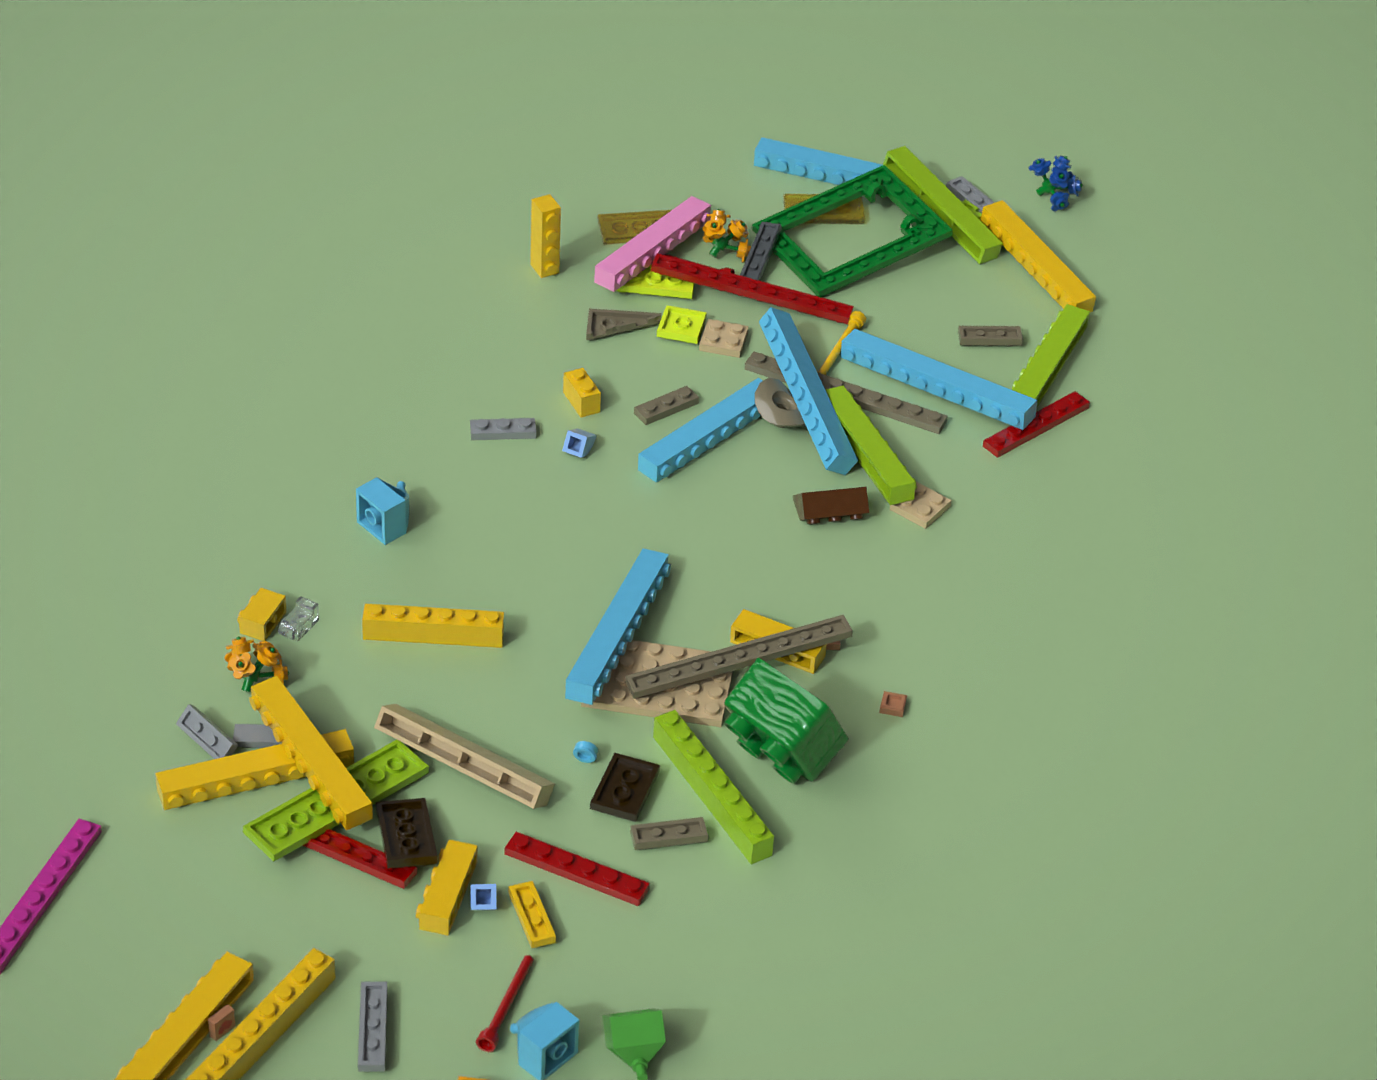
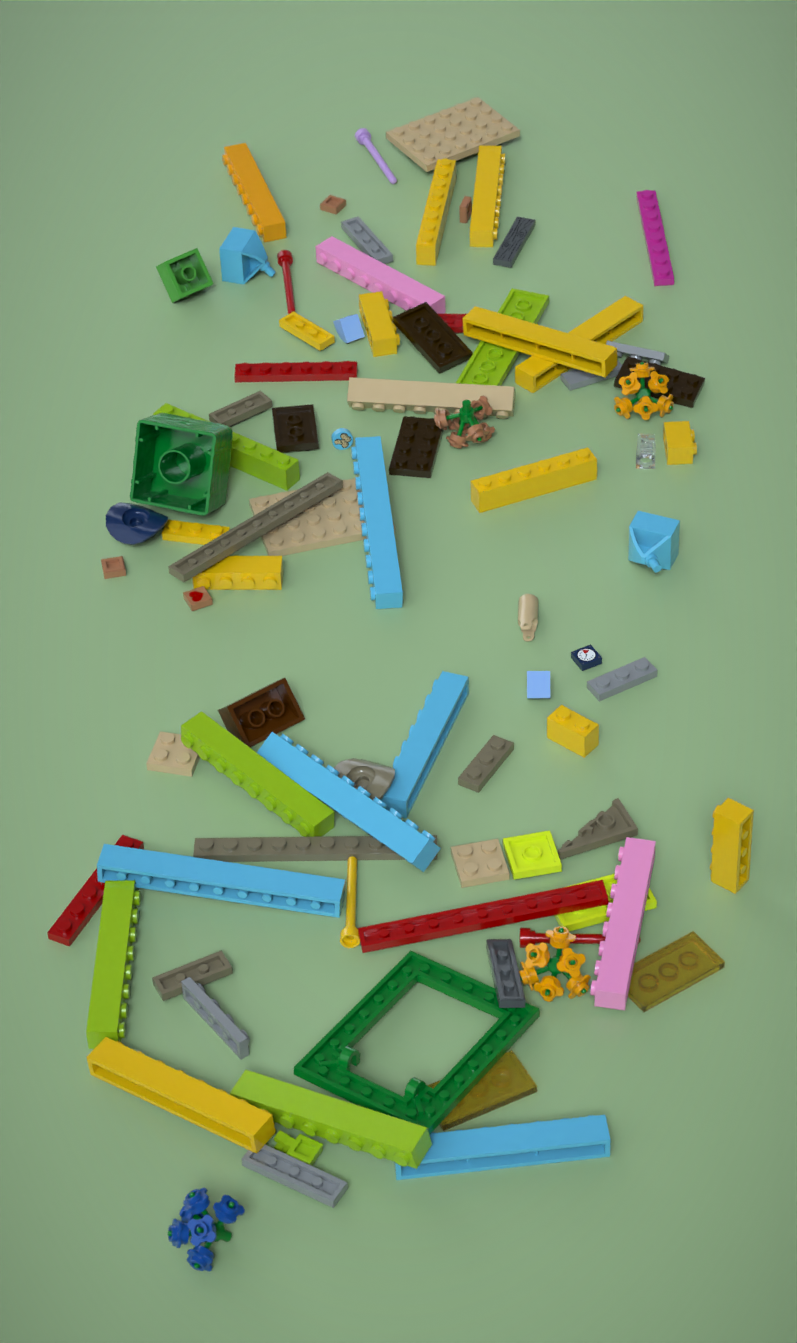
camera: 160 degrees right, 0 degrees up
none -> dark blue hat [106,502,168,545]
none -> light grey plate [181,977,250,1060]
none -> bright pink brick [316,236,446,314]
none -> dark brown plate [389,416,444,478]
none -> nougat plant [434,395,495,449]
none -> dark grey tile [493,217,535,268]
none -> tan piece [518,594,538,642]
none -> dark blue tile [571,644,602,671]
none -> dark brown plate [614,356,705,408]

